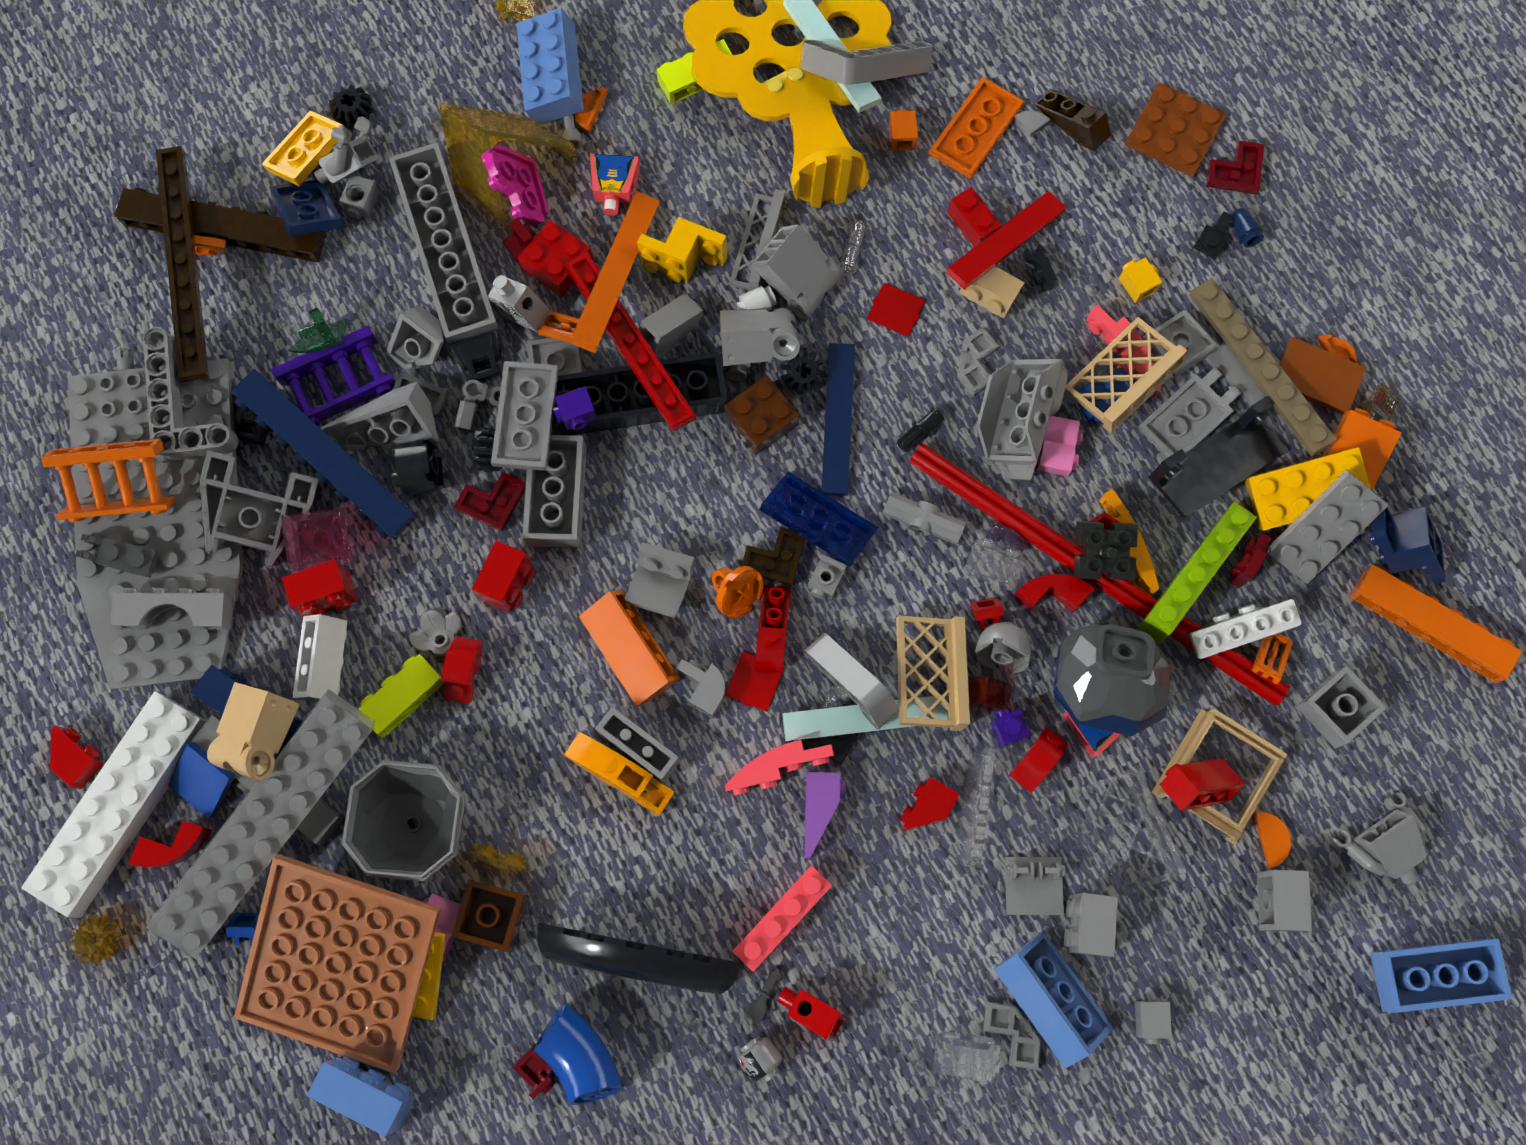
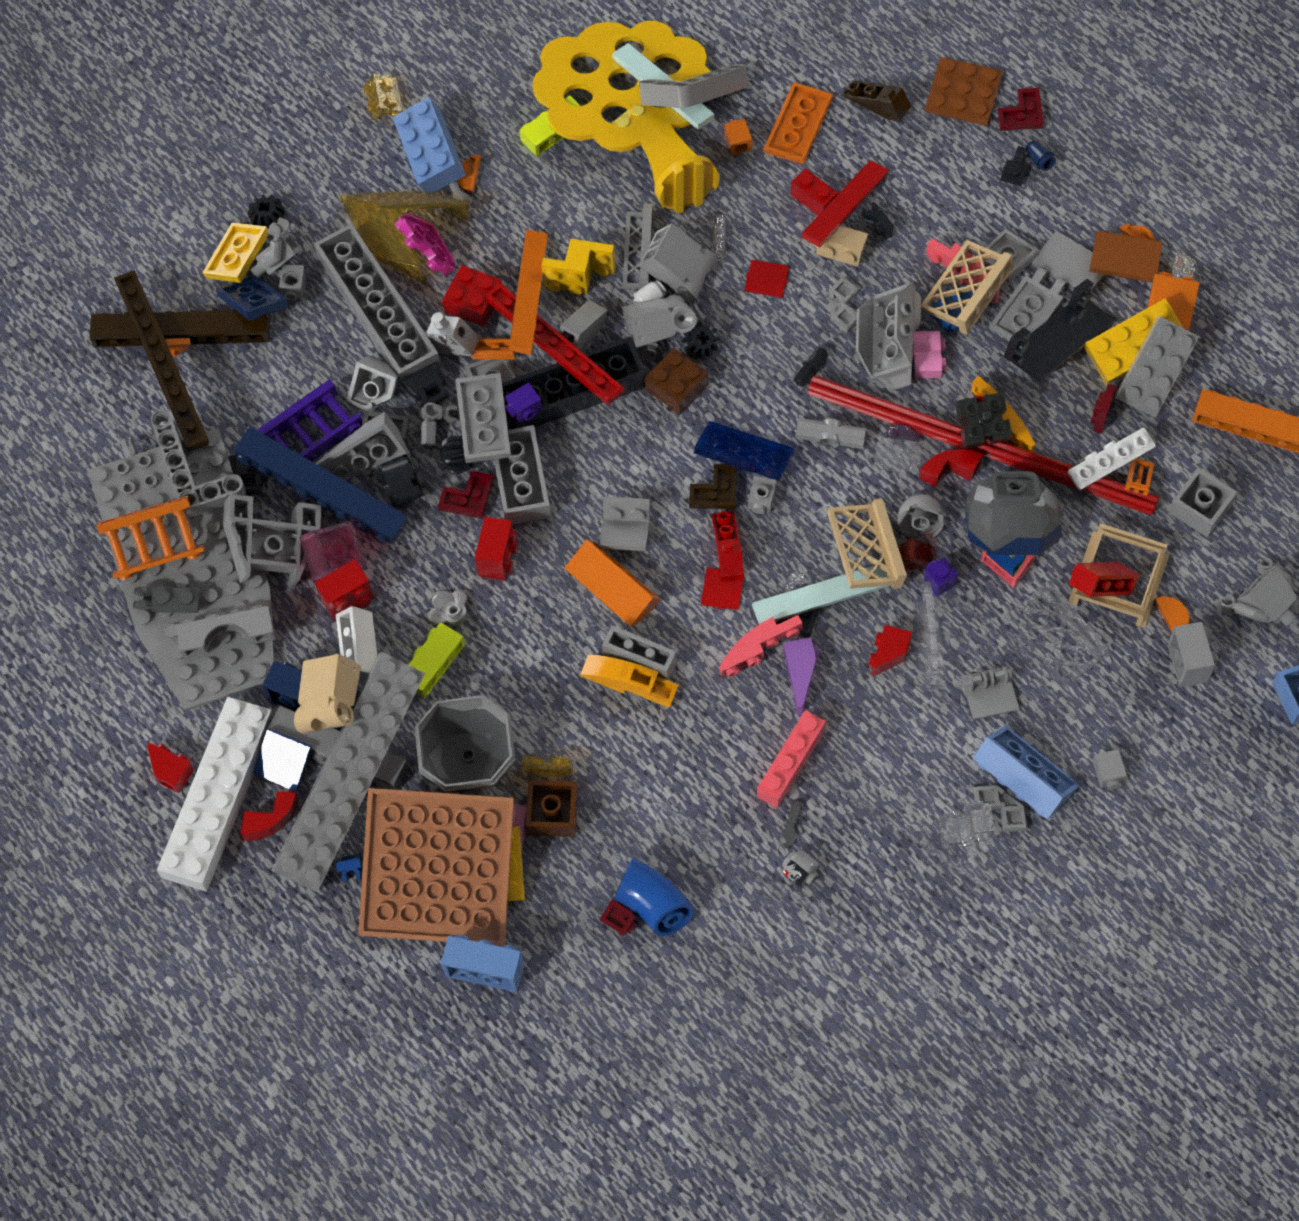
camera: 10 degrees left, 10 degrees down
clear yellow gear [67,914,122,964] -> none
clear green shield [288,308,347,353] -> none
red brick [441,636,483,704] -> none
dark red bracket [502,218,536,262] -> none
black brick [537,923,741,994] -> none
torso [590,154,640,216] -> none
light grey brick [676,659,726,719] -> none
orange tile [712,566,764,619] -> none
red torso [777,986,846,1041] -> none
light grey beam [804,633,899,730] -> none
dark blue tile [821,343,855,496] -> none
red tile [970,597,1004,630] -> none
red brick [1009,727,1068,793] -> none
light grey tile [1014,111,1050,137] -> none
light grey brick [1064,893,1118,957] -> none
yellow brick [1119,257,1162,303] -> none
lime brick [1137,501,1257,645] -> none
dark tan plate [1189,278,1337,457] -> none
dark blue bracket [1369,496,1446,584] -> none

